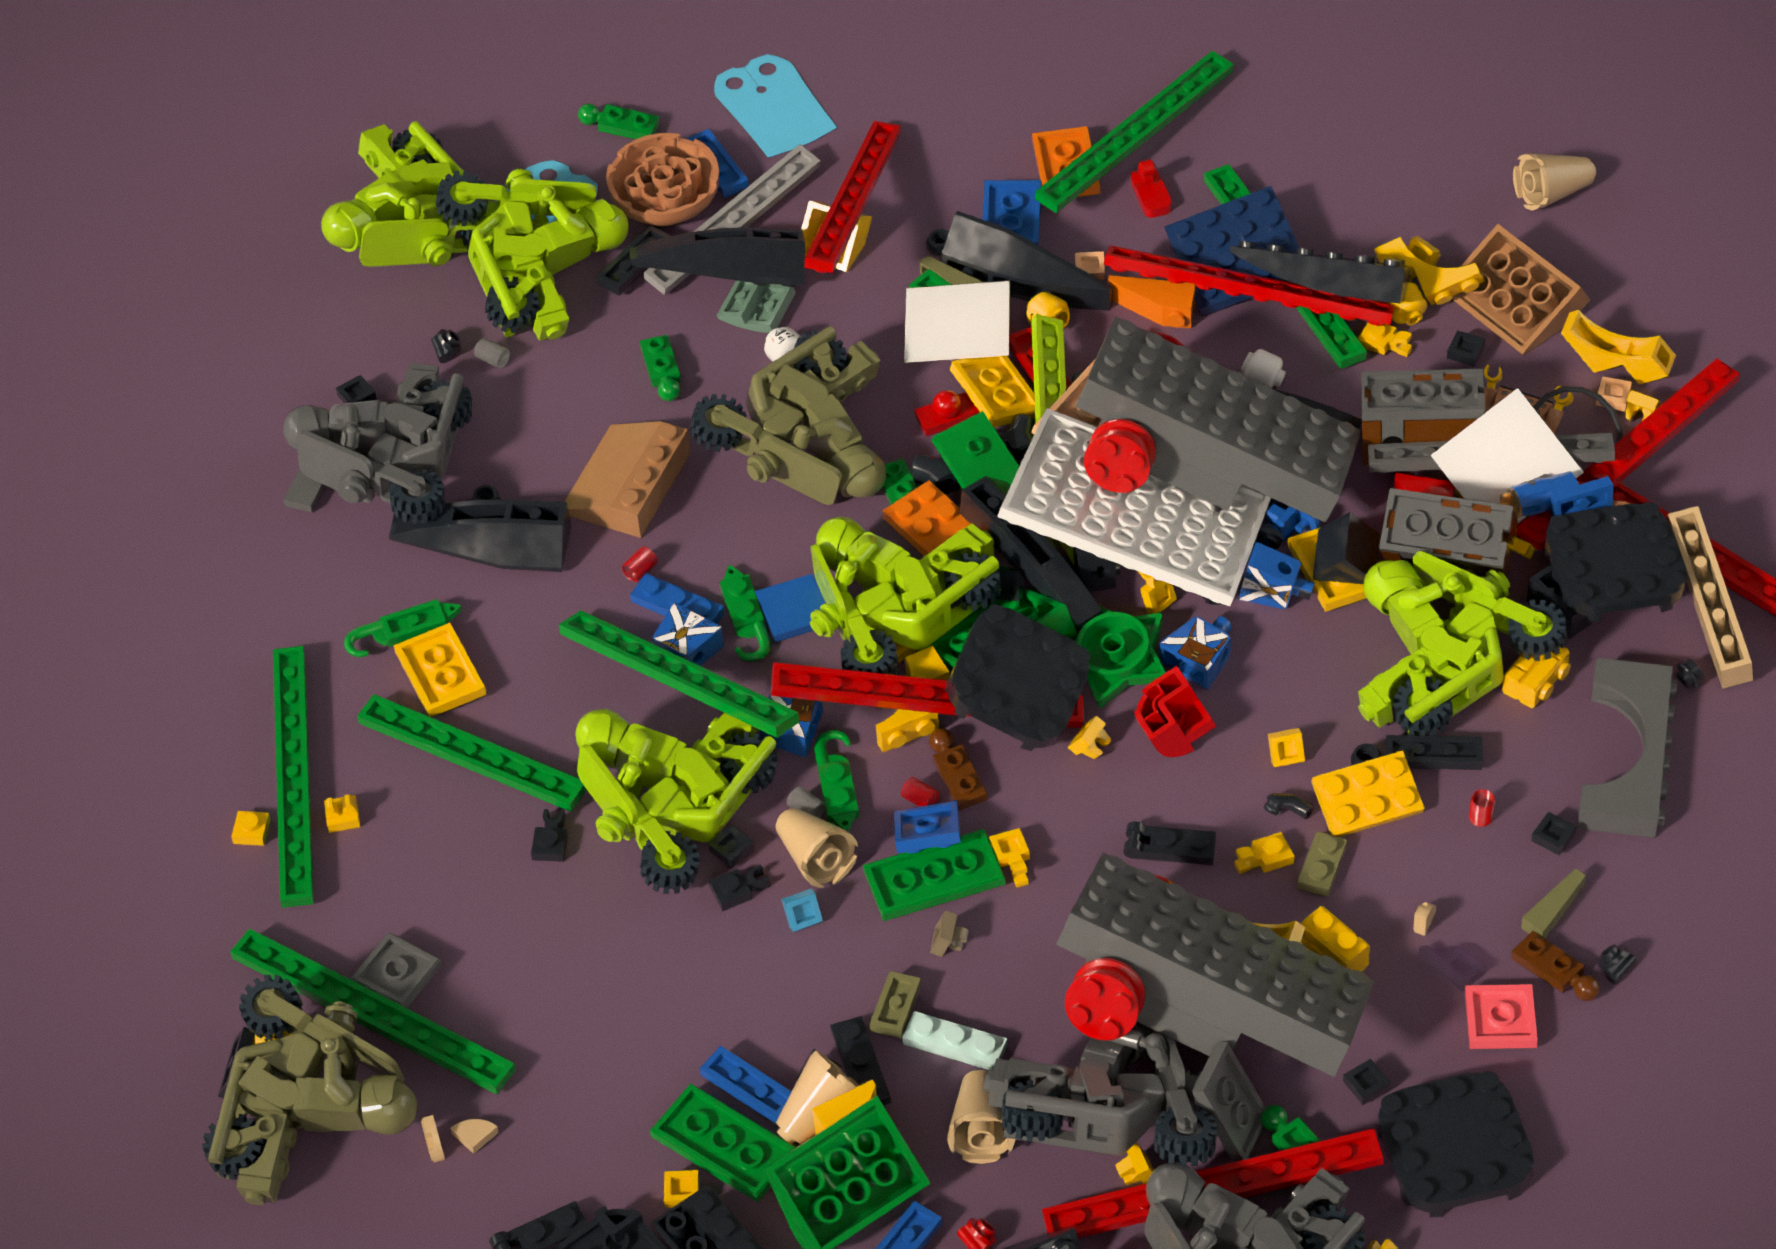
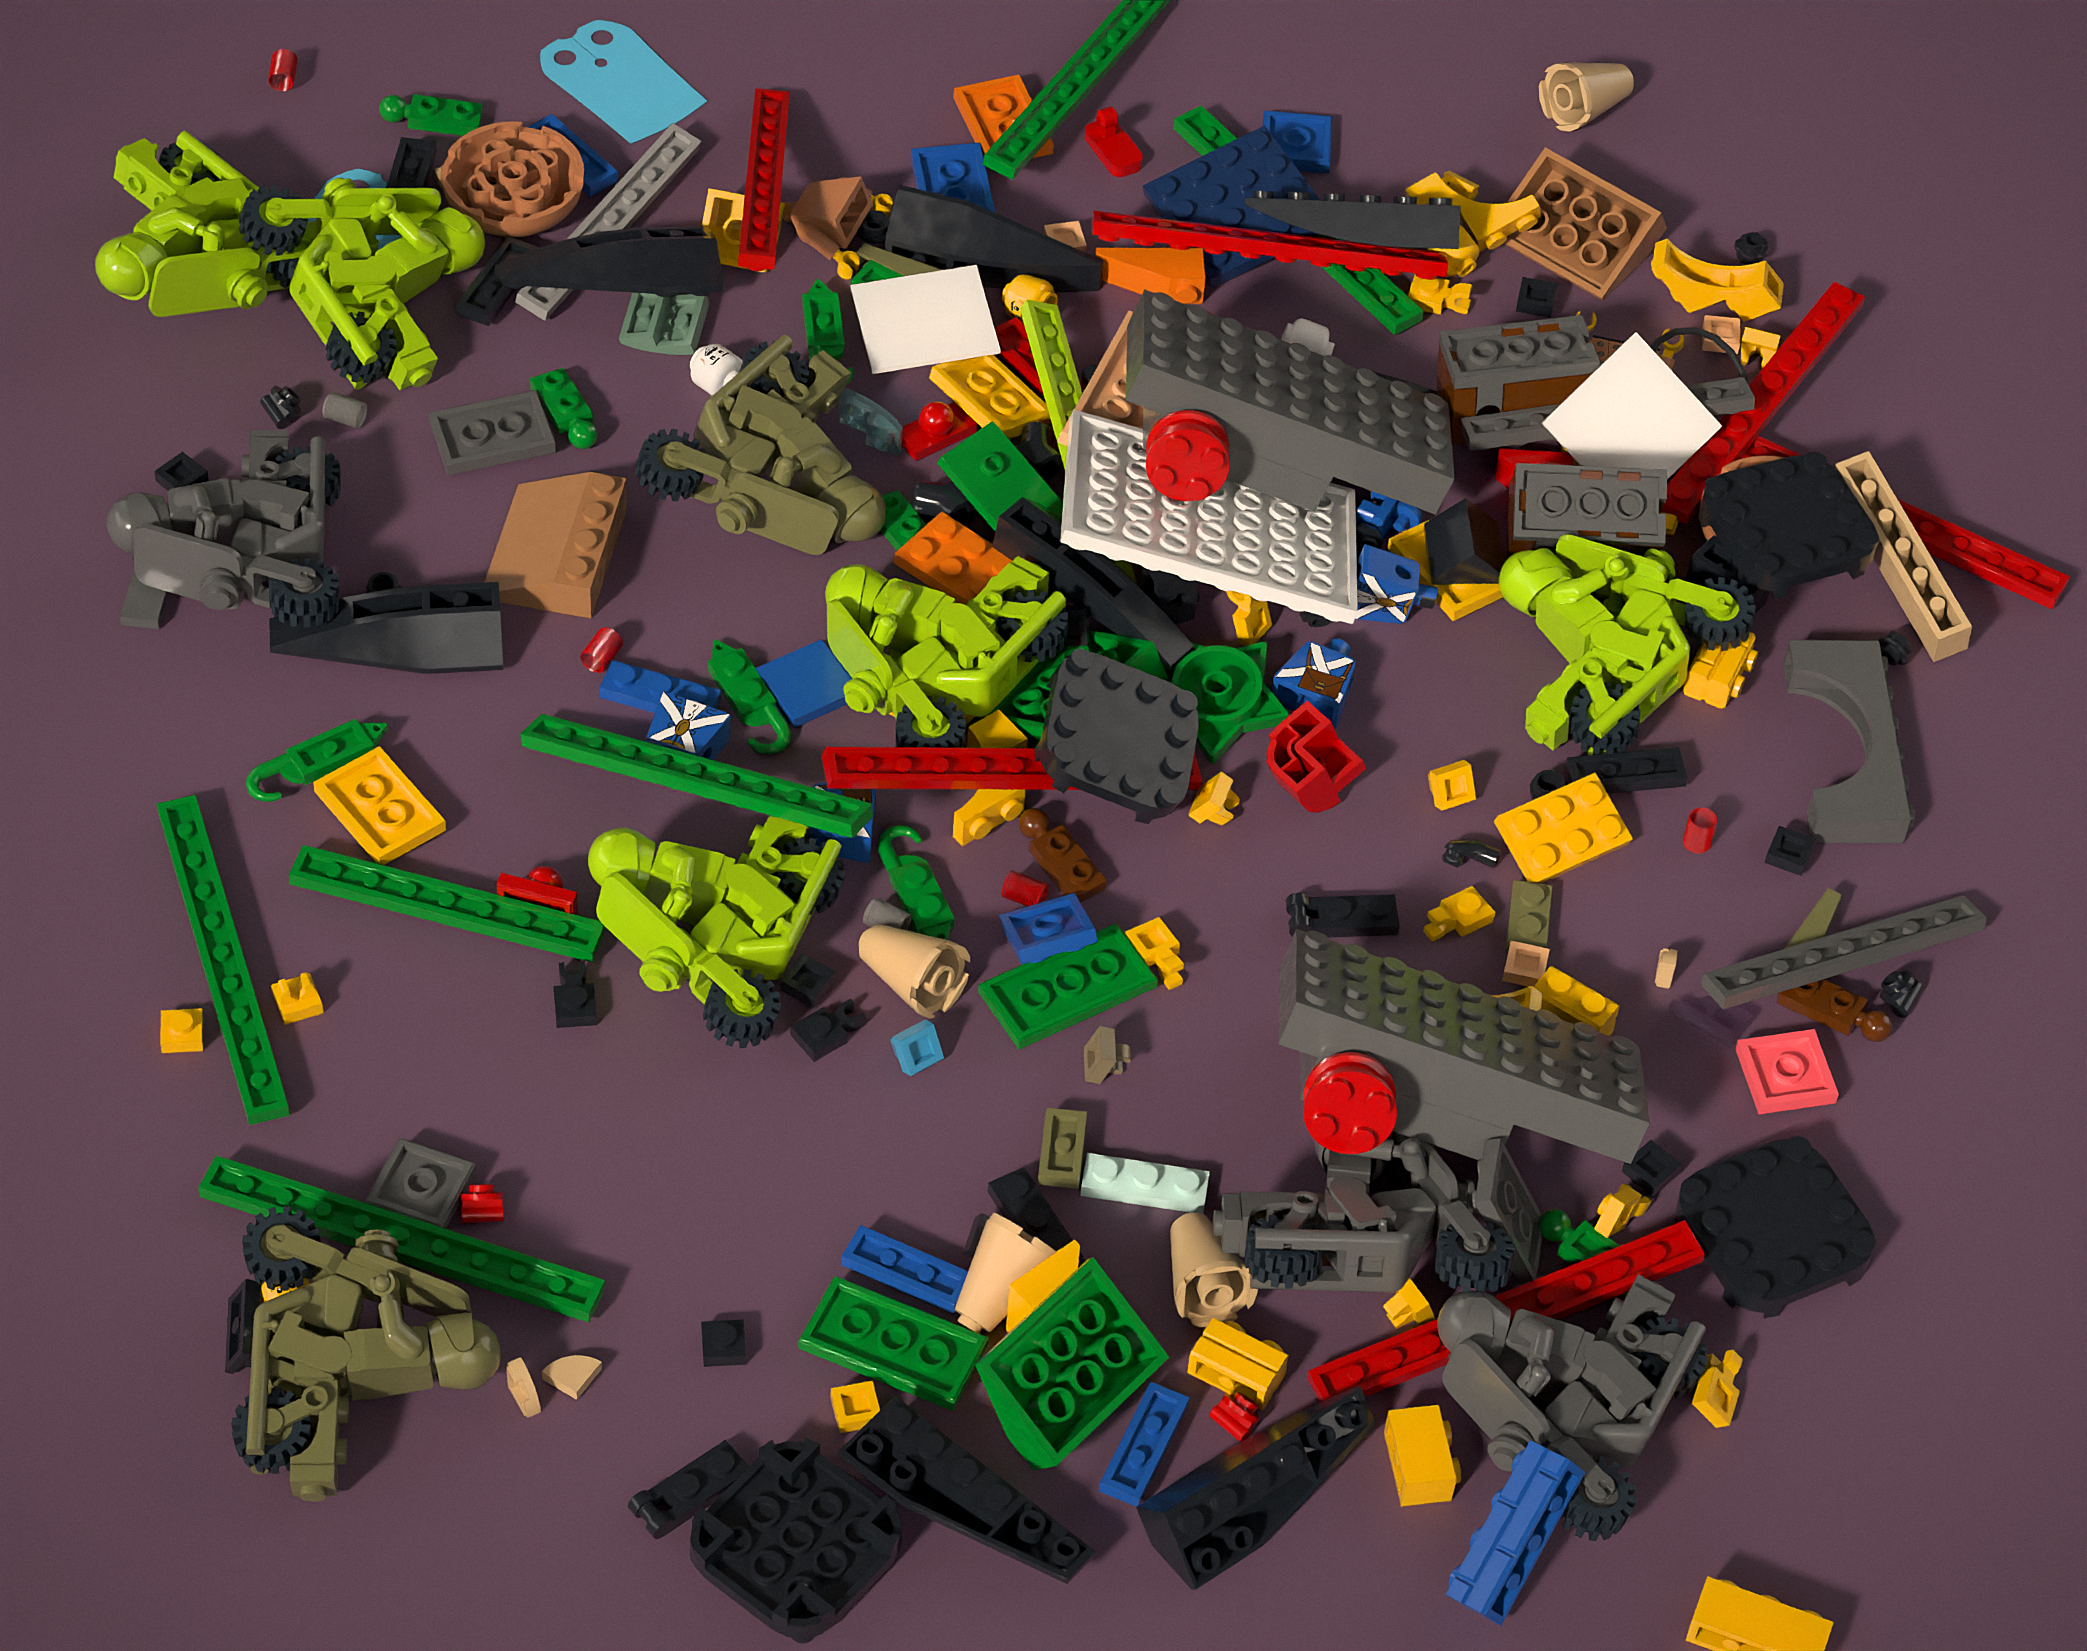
camera: 20 degrees left, 0 degrees up
blue plate [1500,471,1613,518] -> none
none -> red piece [268,49,298,91]
none -> black plate [386,137,437,188]
none -> dark grey plate [428,390,556,476]
none -> red plate [461,1184,504,1223]
none -> red tile [497,866,578,915]
none -> black plate [701,1319,746,1367]
none -> nougat torso [783,177,893,279]
none -> green plate [802,279,854,386]
none -> clear light blue slope [839,388,903,457]
none -> yellow brick [1187,1318,1289,1410]
none -> blue tile [1262,111,1333,174]
none -> light nougat plate [1502,941,1550,987]
none -> yellow plate [1594,1183,1652,1238]
none -> dark grey plate [1701,895,1987,1010]
none -> black plate [1734,232,1769,265]

